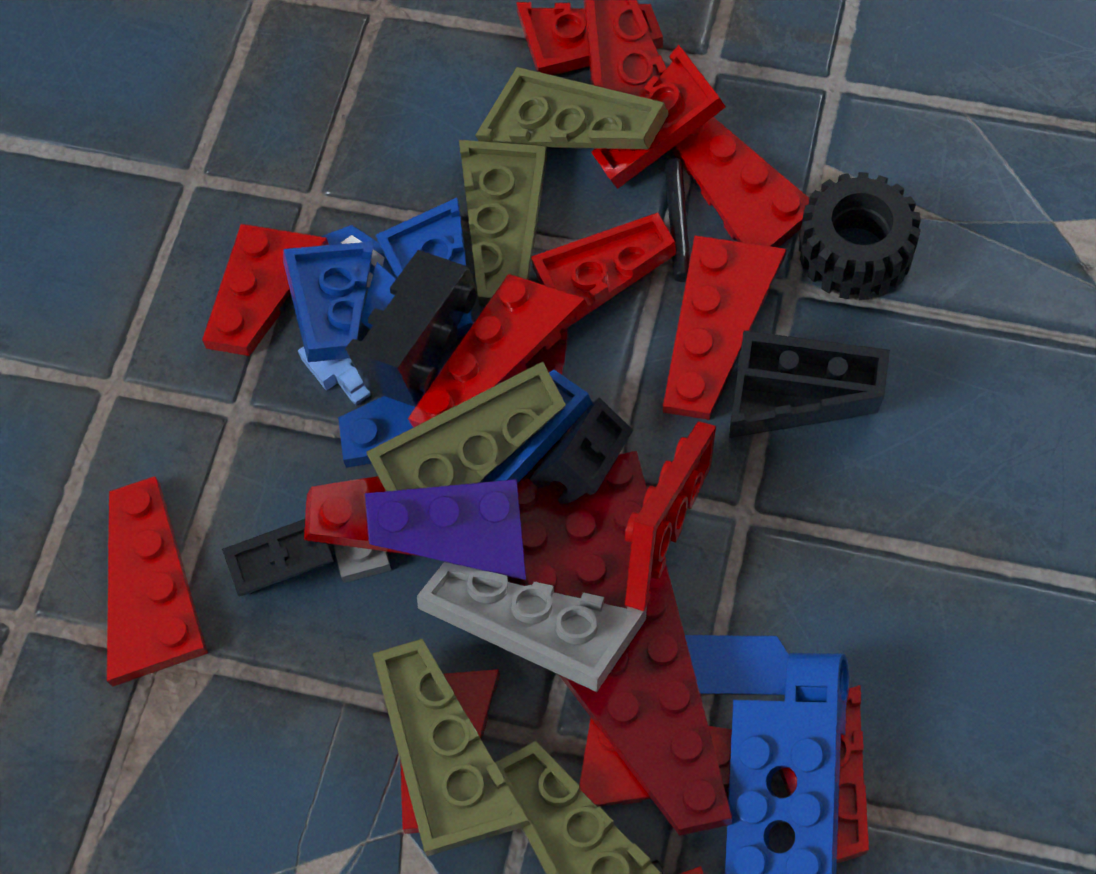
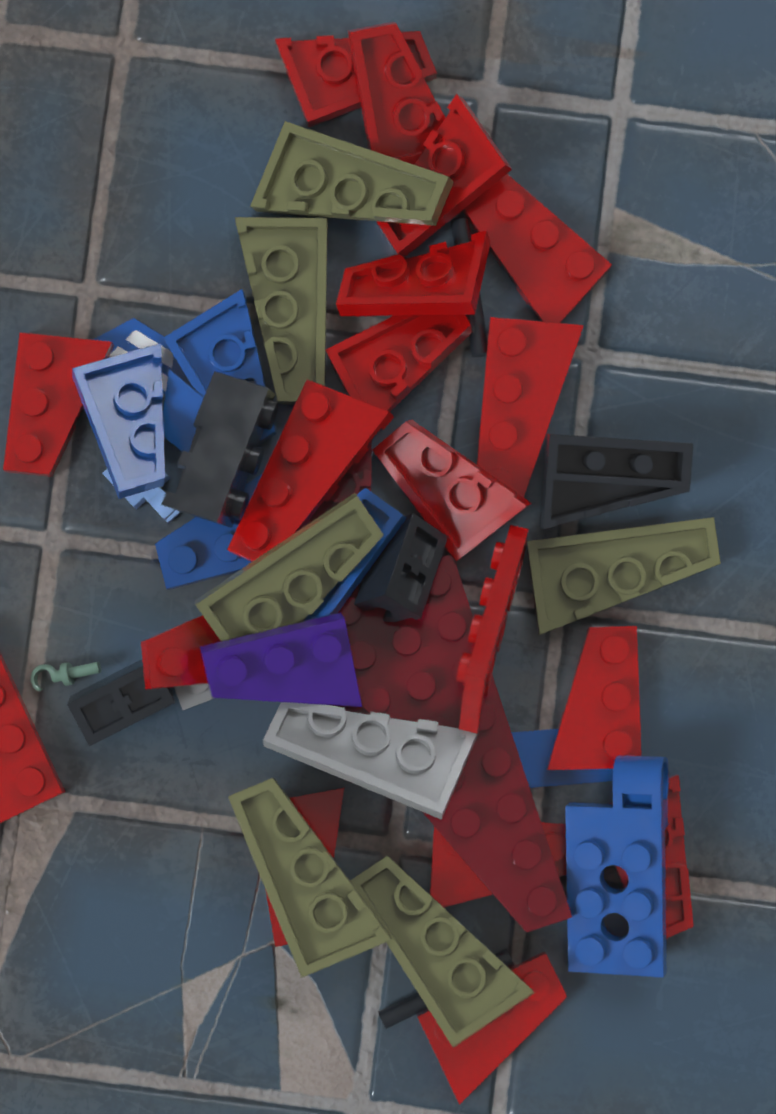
camera: 10 degrees left, 20 degrees up
black tyre [798,172,921,300] -> none
none -> sand green hand [30,661,102,691]
none -> red wing [336,230,491,316]
none -> red wing [372,420,532,561]
none -> olive wing [526,517,721,636]
none -> red wing [546,626,642,770]

